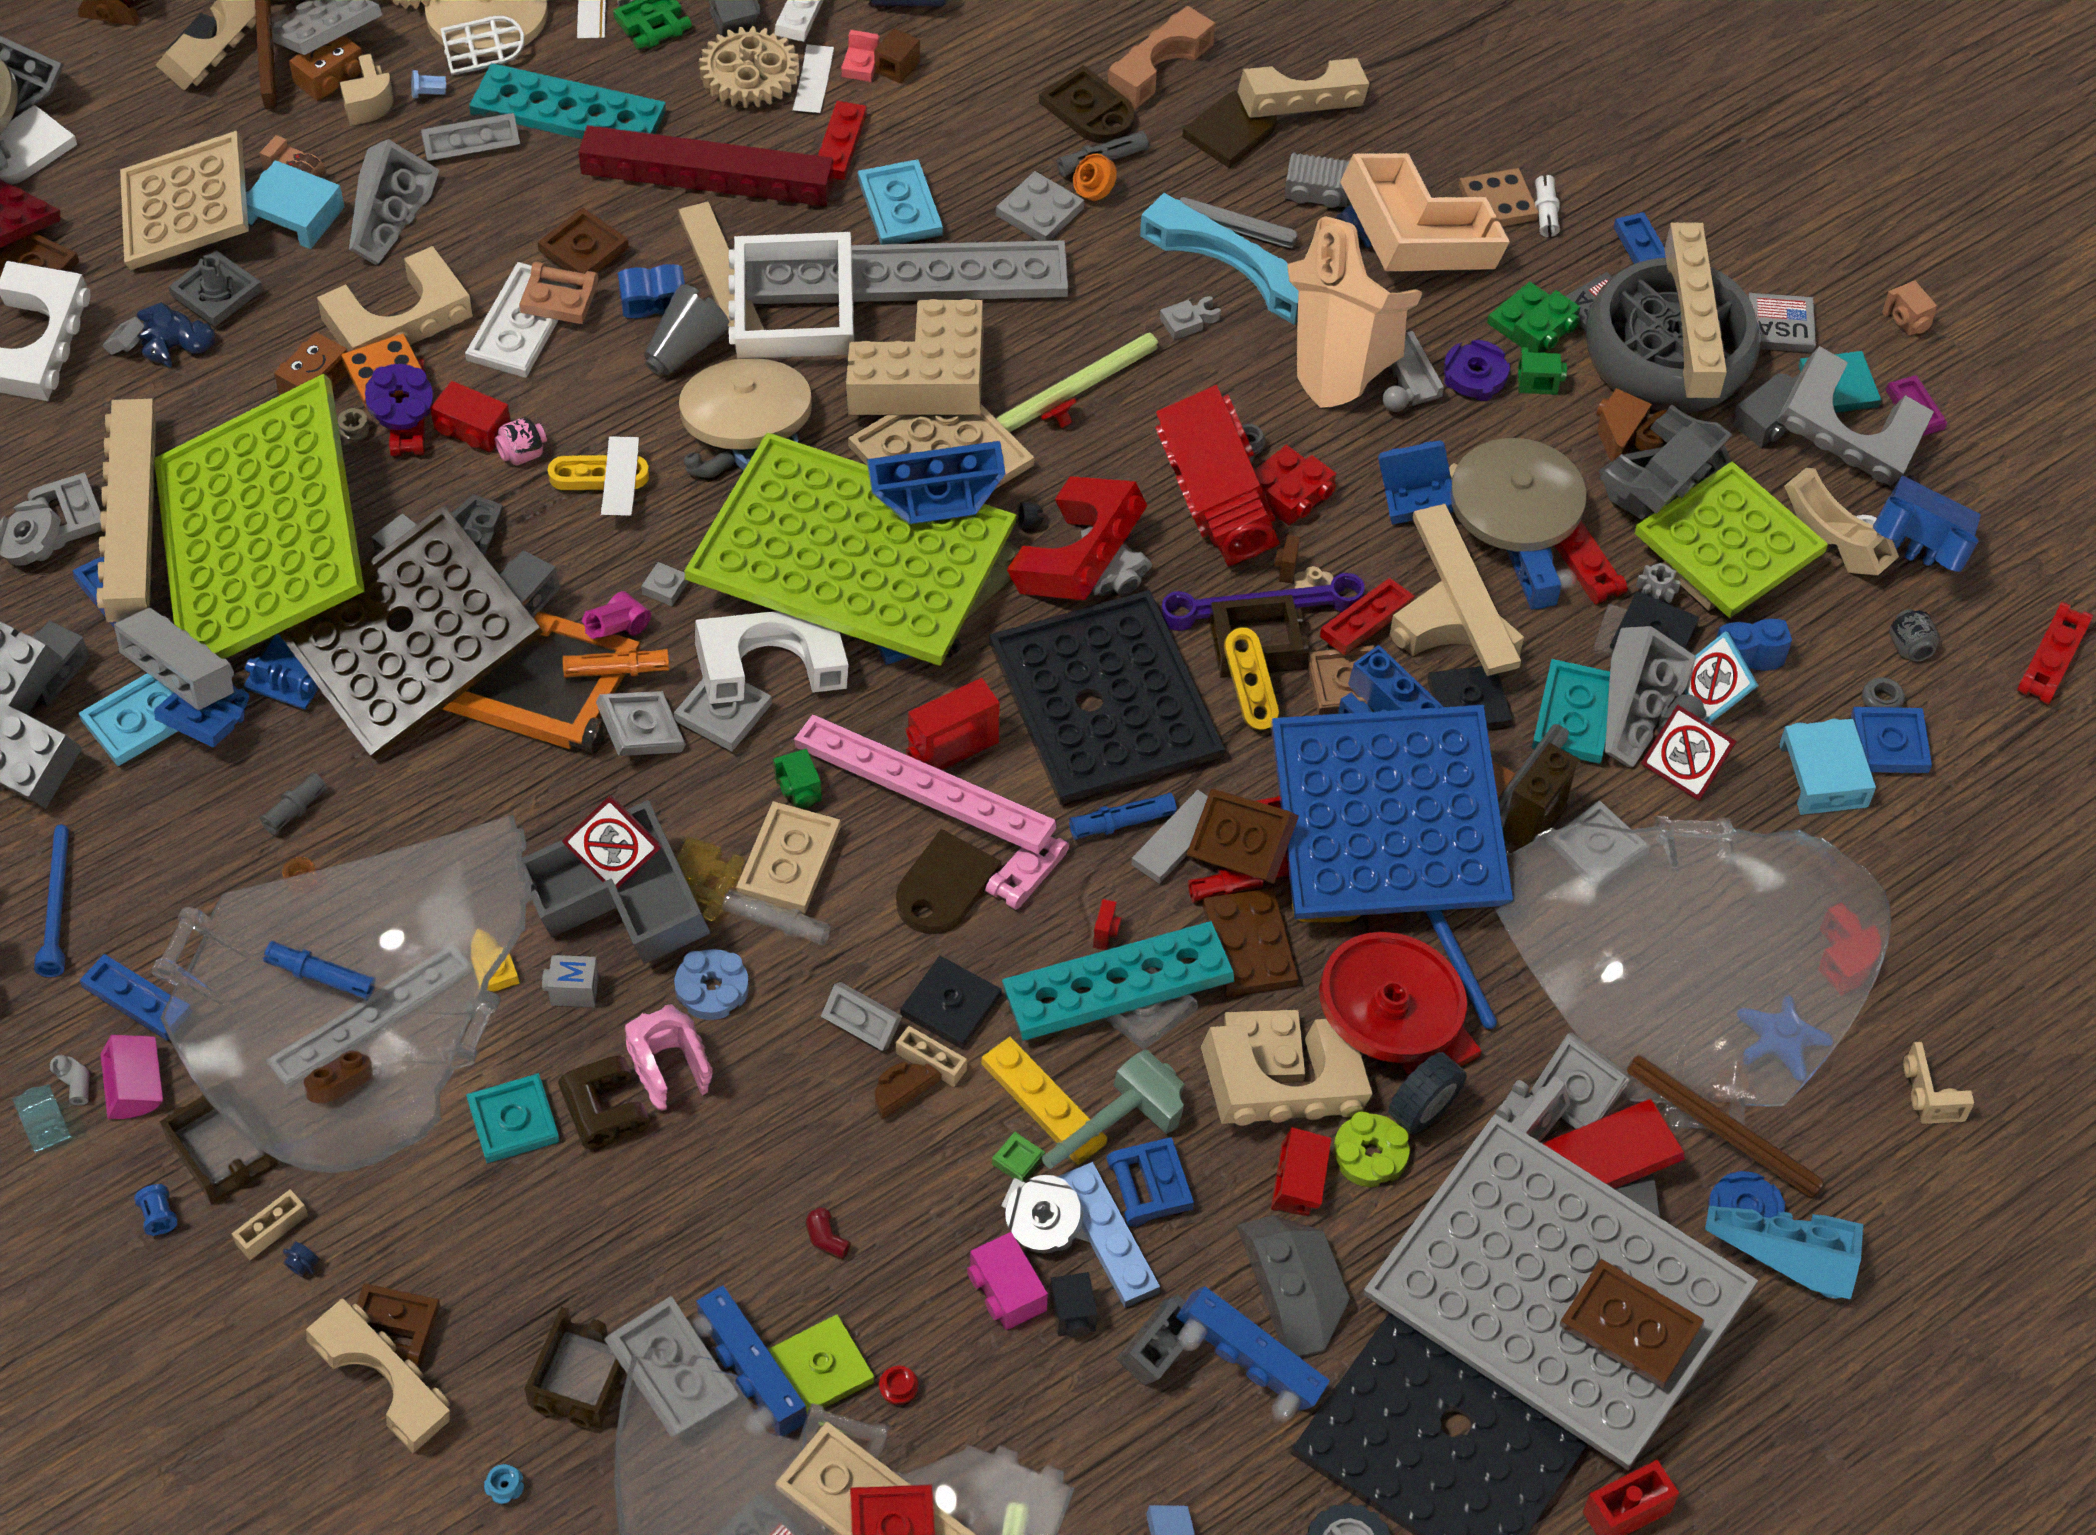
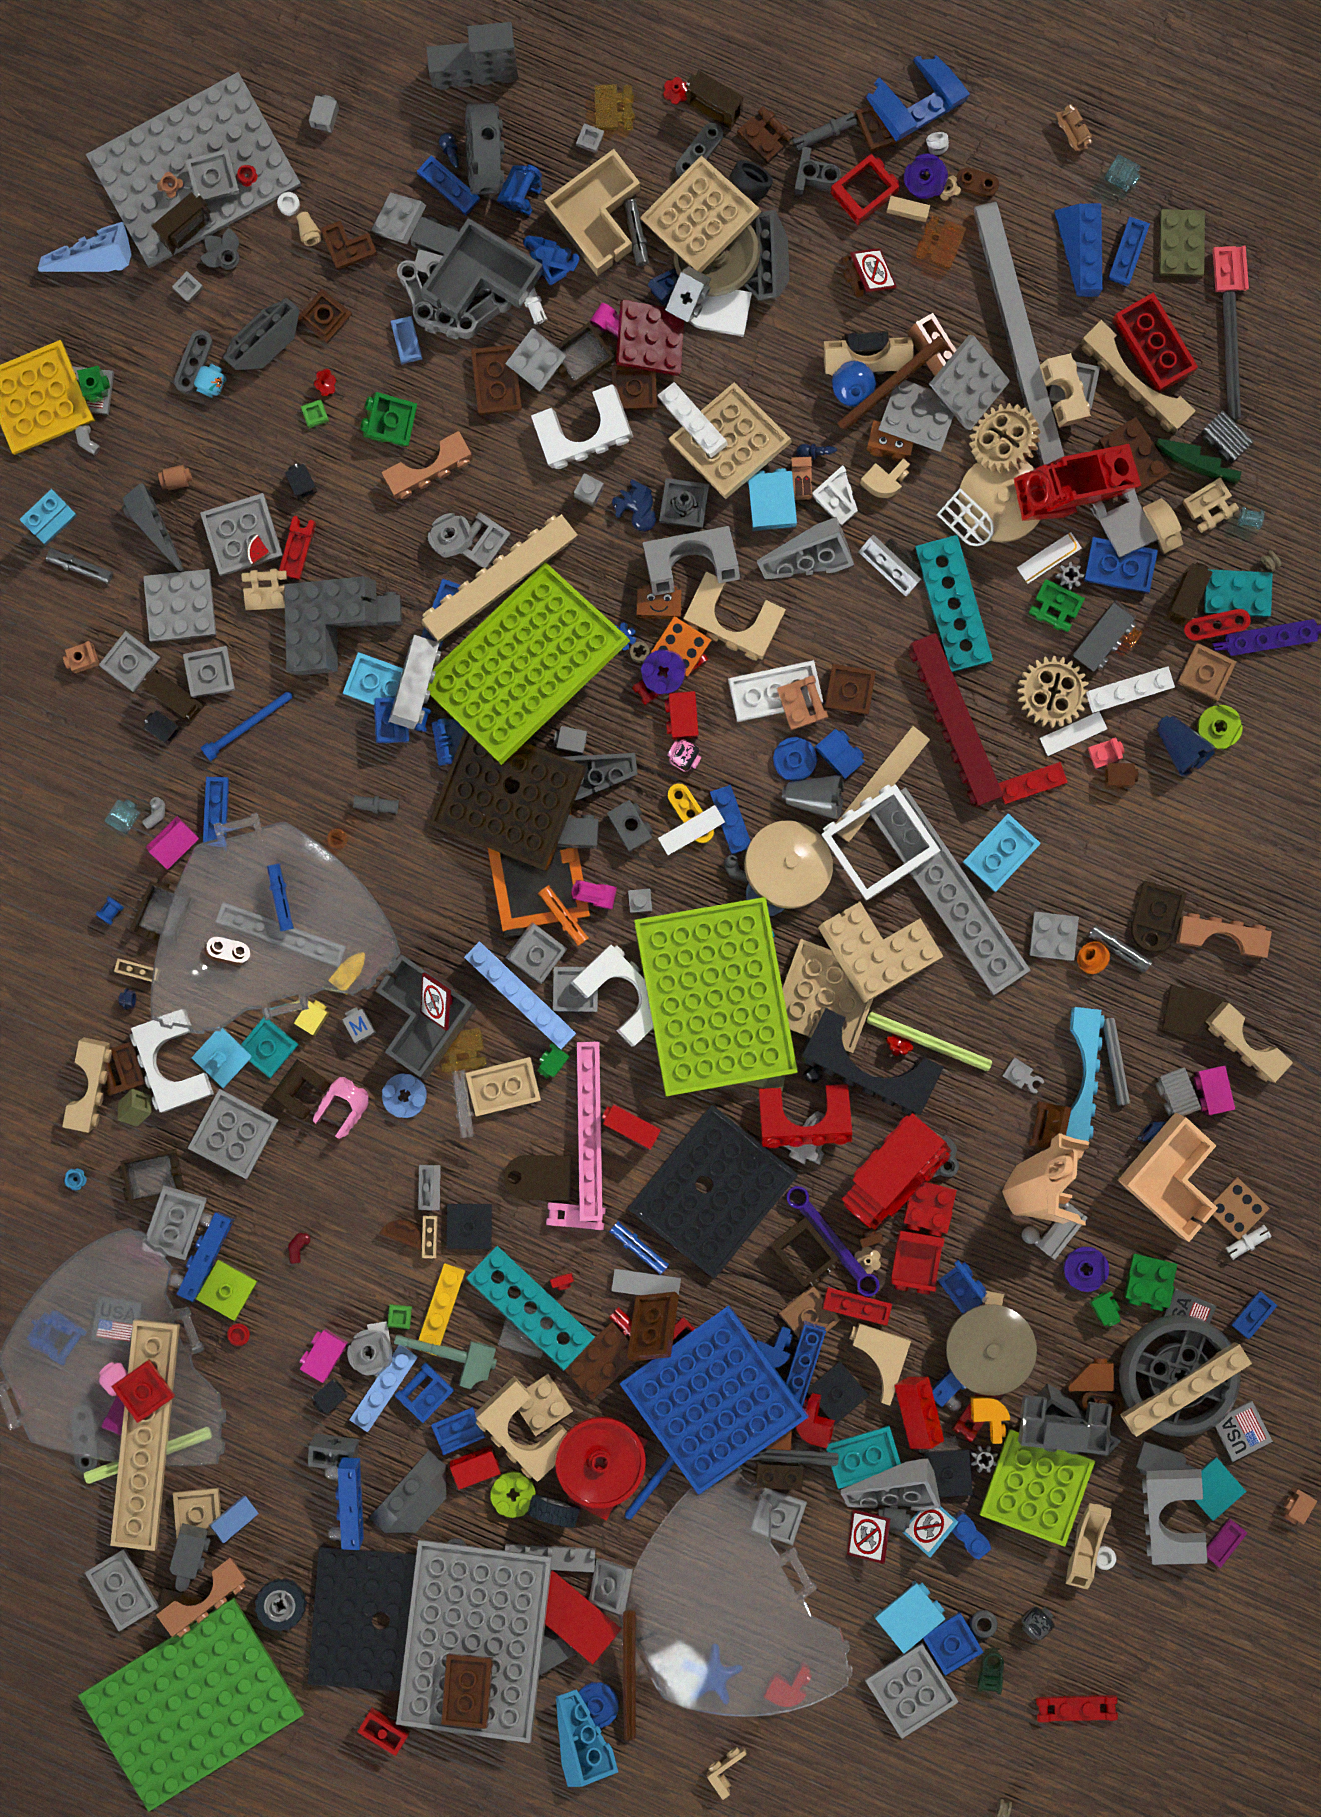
camera: 60 degrees right, 30 degrees up
light grey plate [102,317,145,355] -> none
light blue piece [411,70,446,99] -> none
blue wedge [866,441,1006,524] -> none
yellow plate [1224,627,1279,730] -> none
tan tile [1412,504,1521,676] -> none
light grey hinge [1512,1077,1570,1142] -> none
blue piece [1873,475,1981,572] -> none
none -> olive panel [118,1089,151,1126]
none -> white arch [130,1010,214,1112]
none -> light grey plate [188,1089,279,1179]
none -> medium azure piece [192,1026,252,1088]
none -> light yellow brick [294,1000,329,1036]
none -> blue plate [431,1407,485,1455]
none -> light blue arch [464,941,577,1050]
none -> light grey brick [574,473,604,508]
none -> dark grey brick [607,800,654,853]
none -> light grey arch [643,526,740,596]
none -> white plate [657,382,728,458]
none -> blue plate [710,785,751,855]
none -> blue tile [773,737,817,781]
none -> dark blue bar [796,444,837,459]
none -> red brick [796,1393,835,1448]
none -> black arch [799,1007,944,1115]
none -> white wing [812,465,858,526]
none -> blue cylinder [832,361,876,407]
none -> light grey plate [865,1642,958,1739]
none -> red panel [890,1230,945,1295]
none -> red brick [894,1377,944,1449]
none -> light orange brick [970,1396,1010,1444]
none -> clear green piece [977,1648,1004,1695]
none -> reddish brown plate [1028,1101,1072,1149]
none -> dark pink brick [1193,1066,1235,1115]

